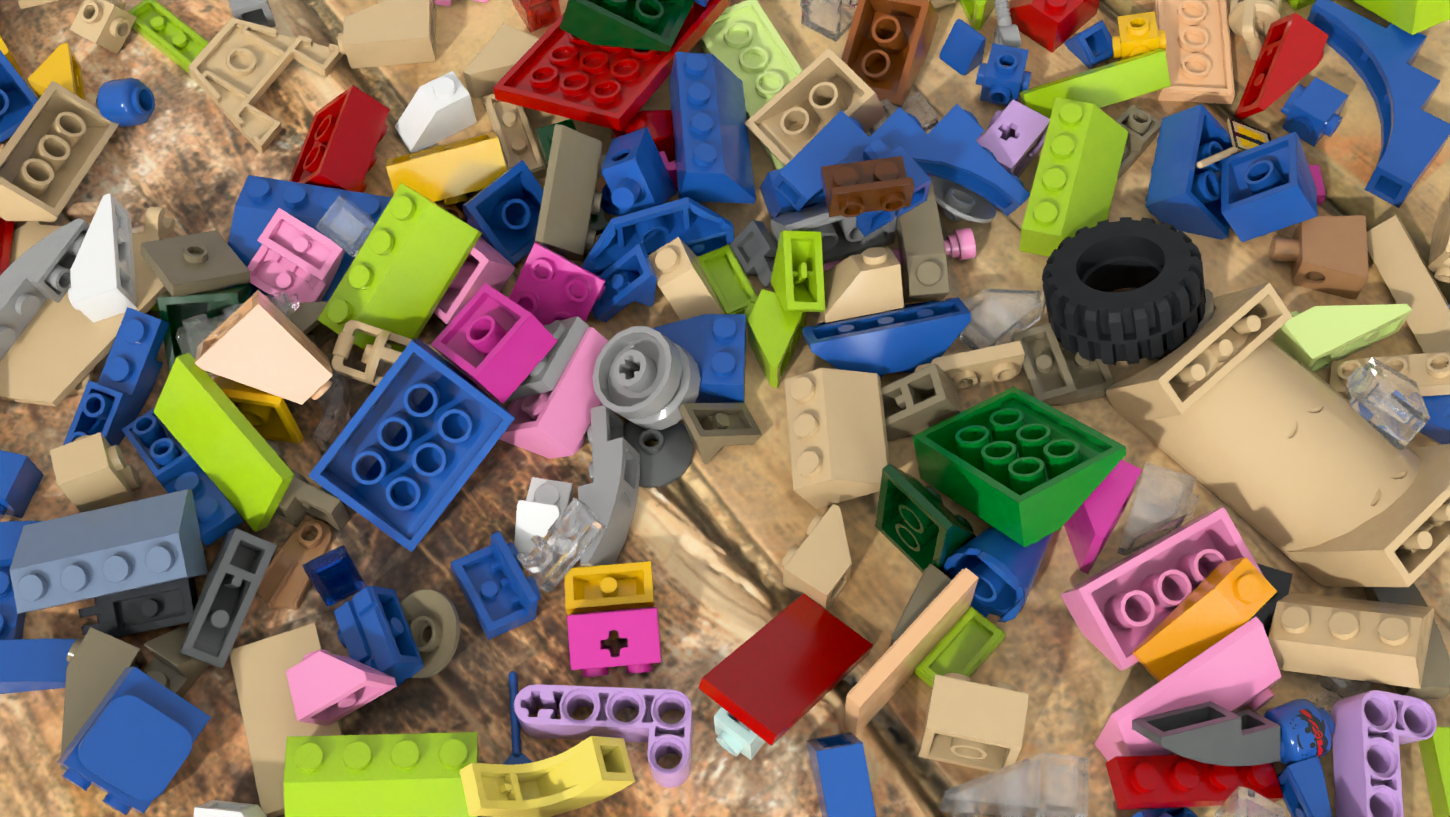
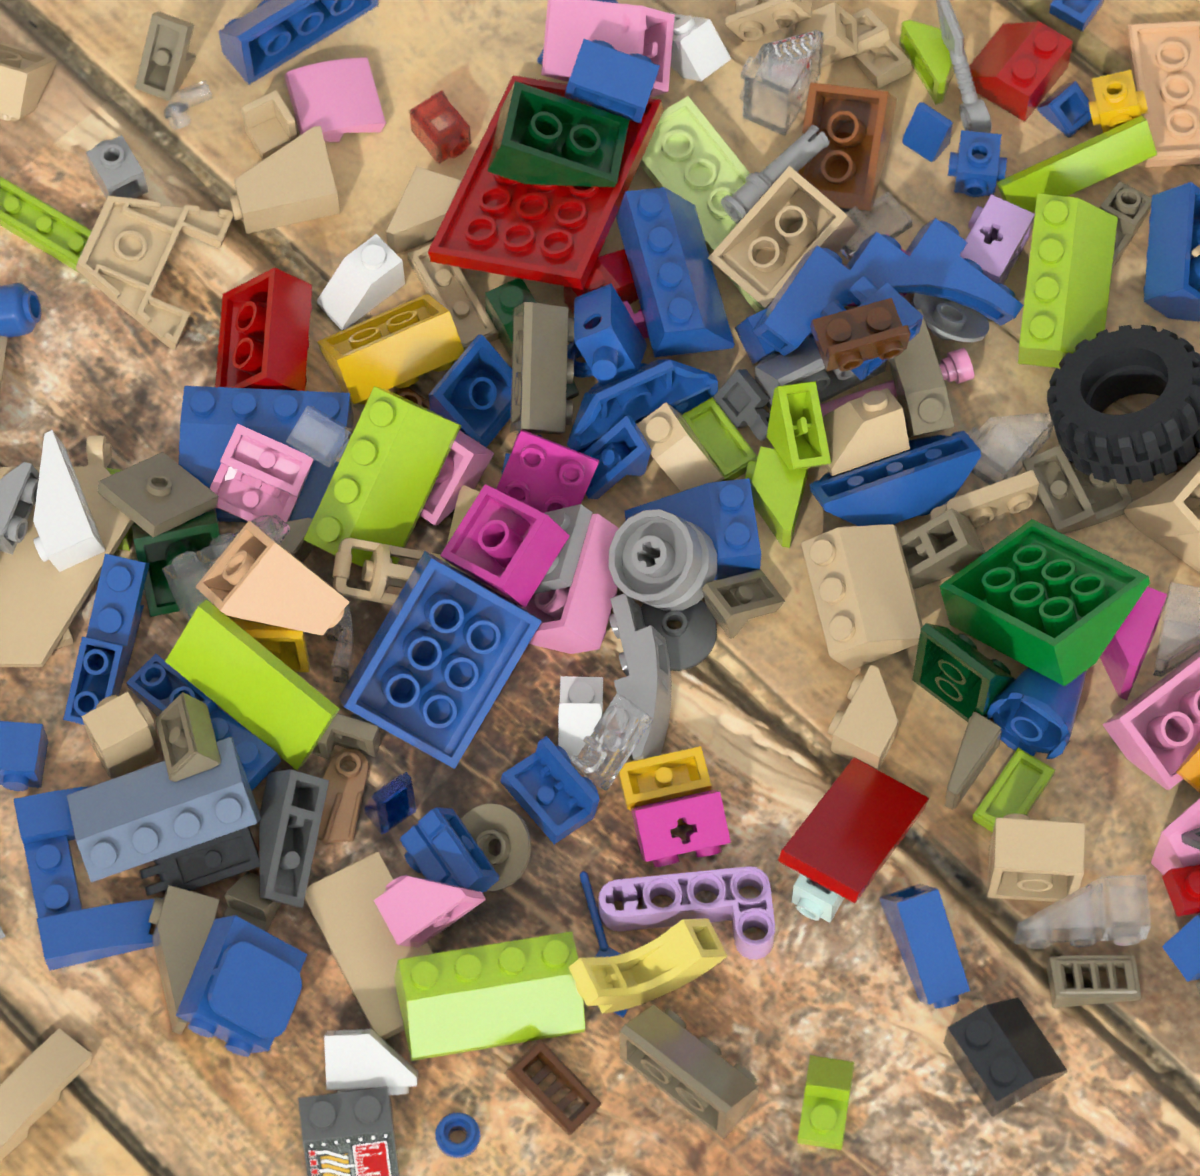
camera: 10 degrees left, 5 degrees up
light nougat tile [843,568,979,736] -> none
none -> dark tan slope [155,692,221,782]
none -> light grey pin [721,125,829,224]

